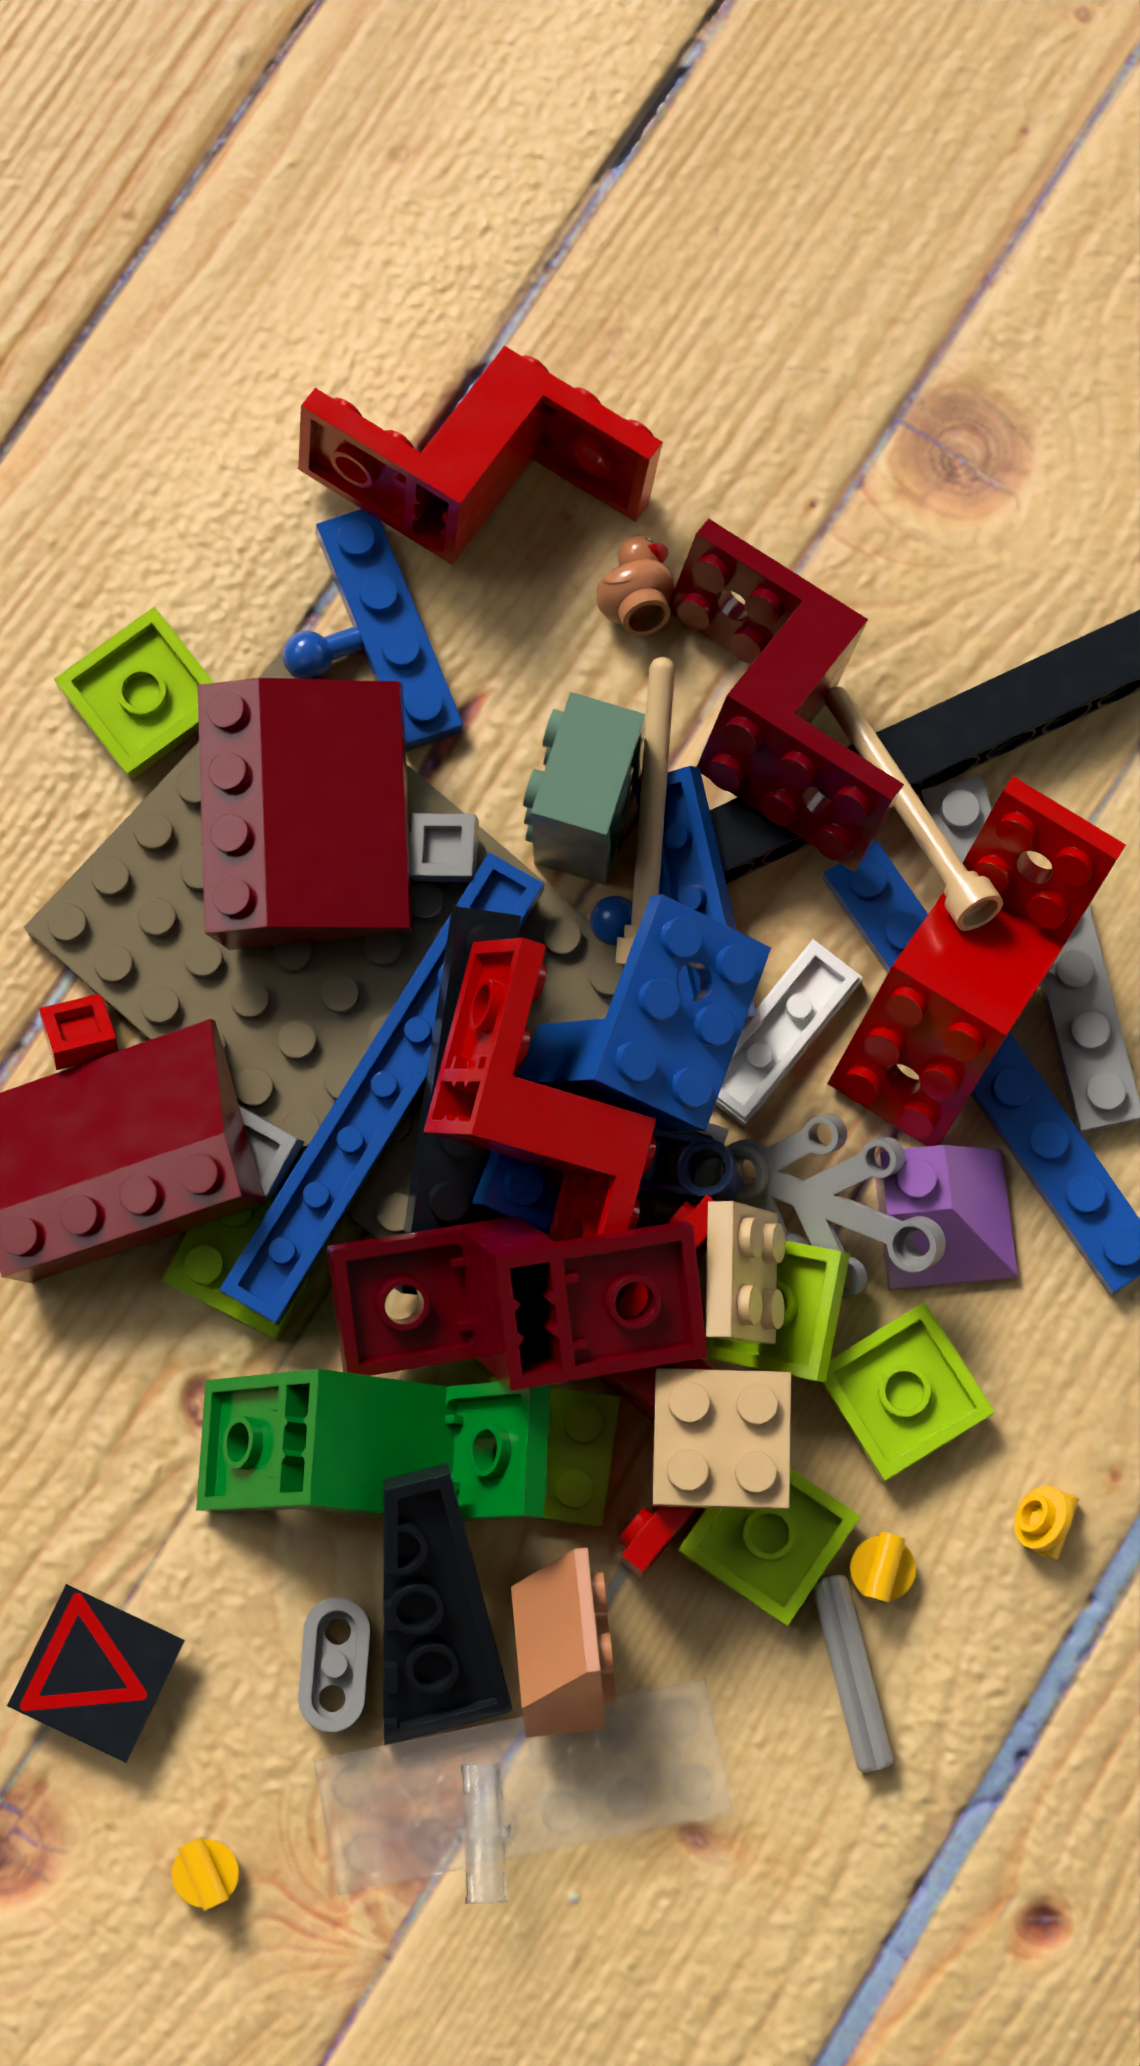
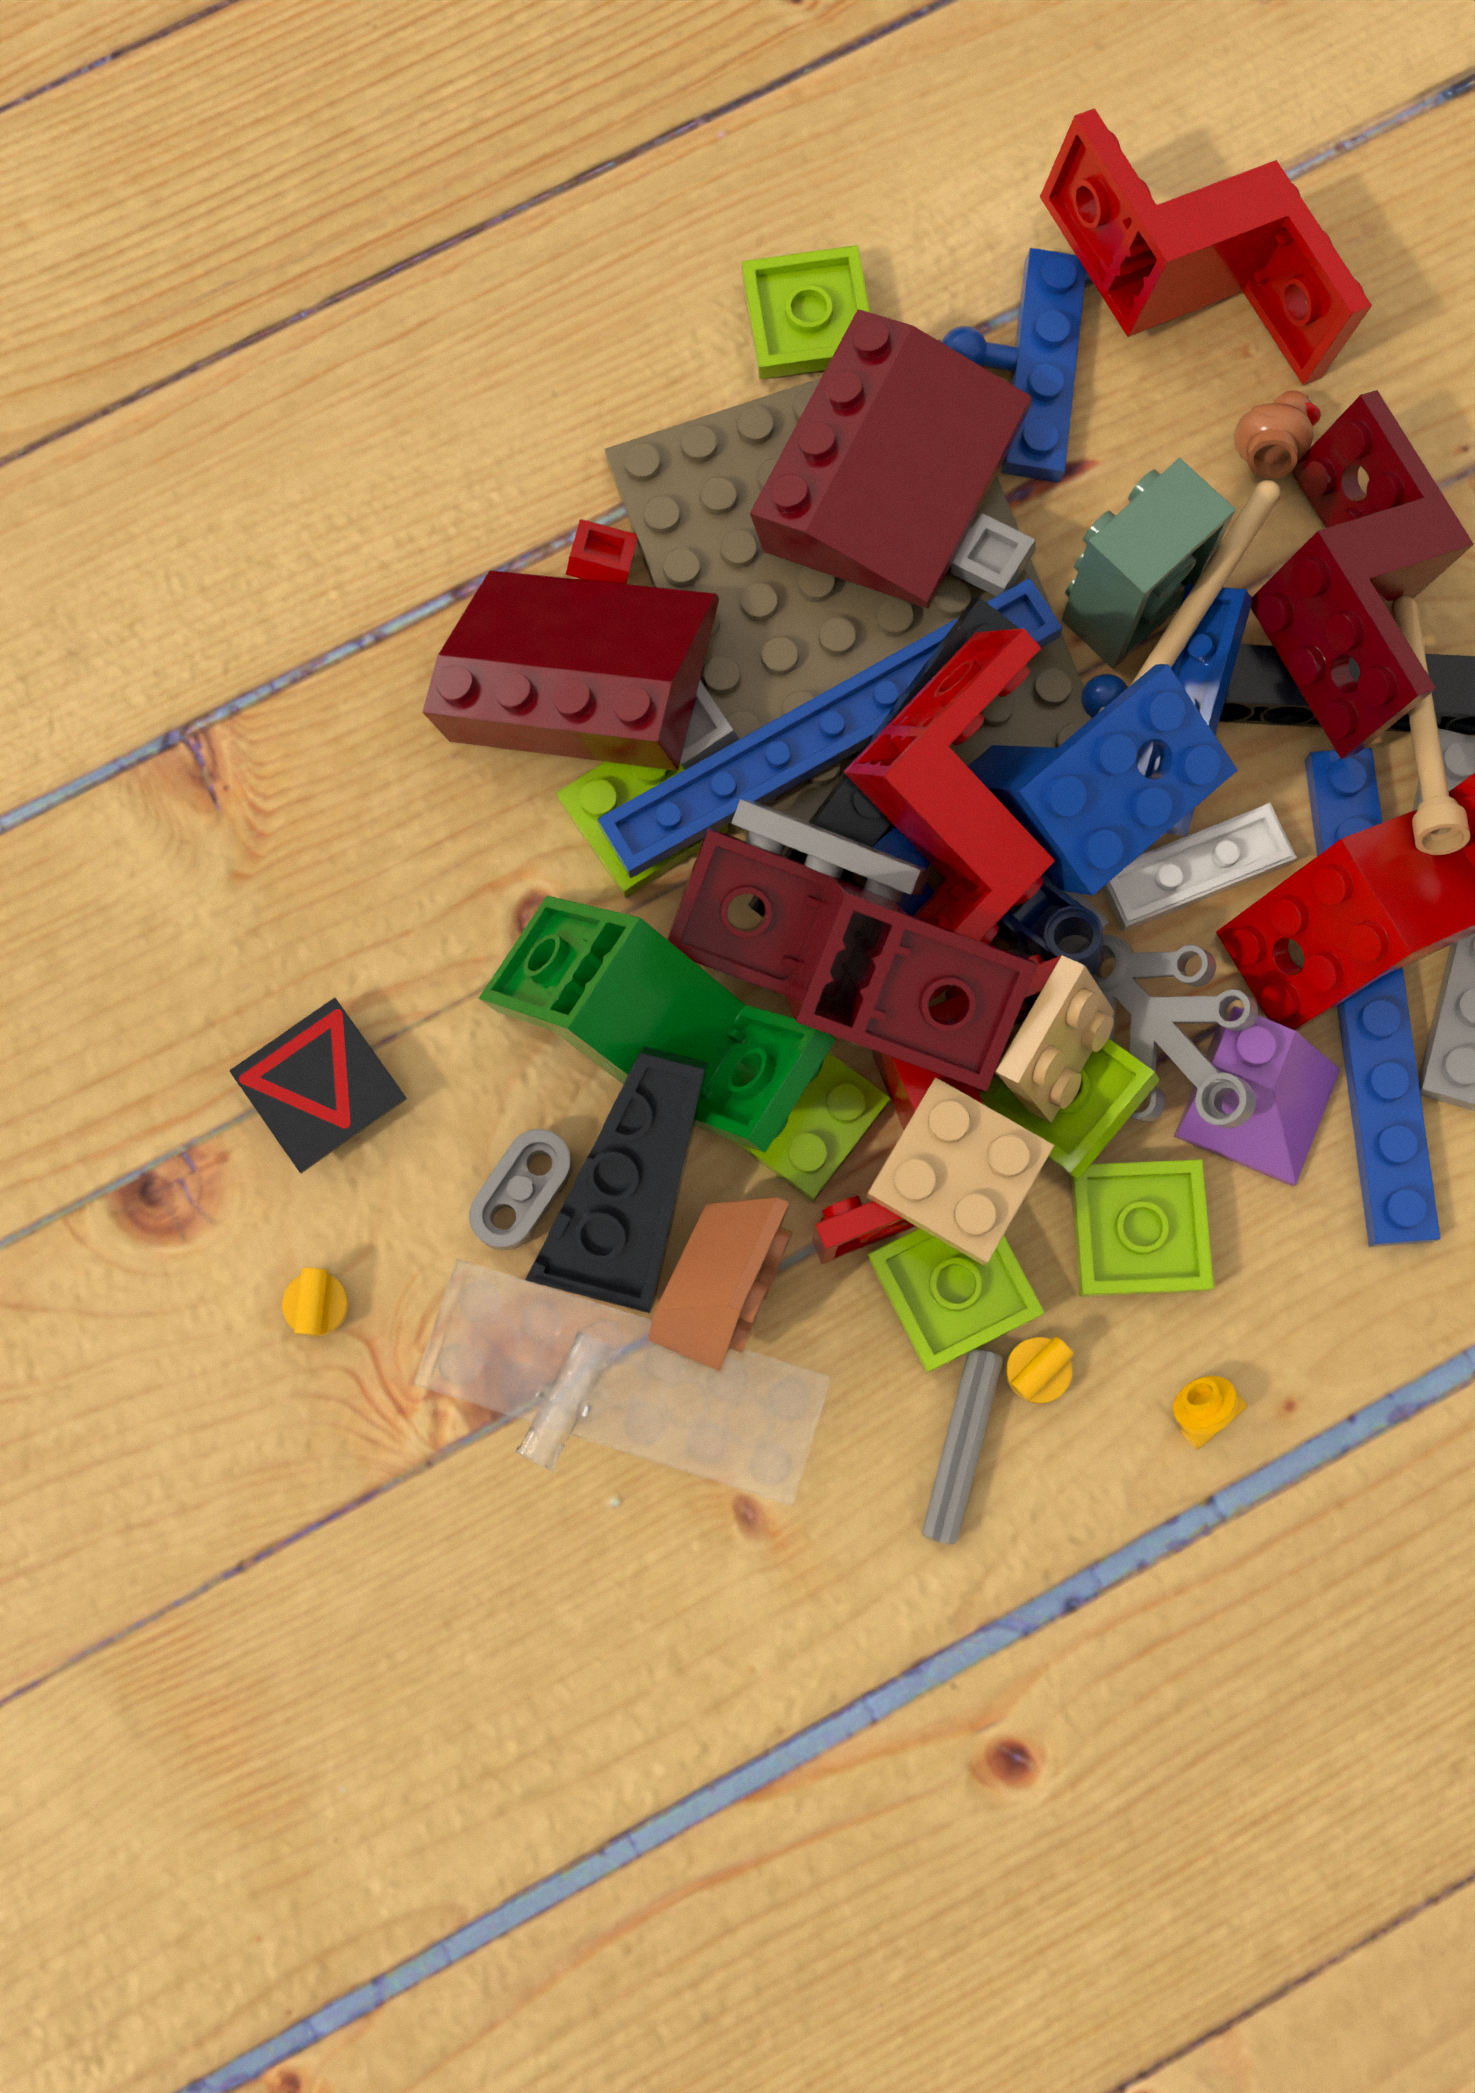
camera: 30 degrees right, 0 degrees up
none -> light grey plate [731,799,931,902]

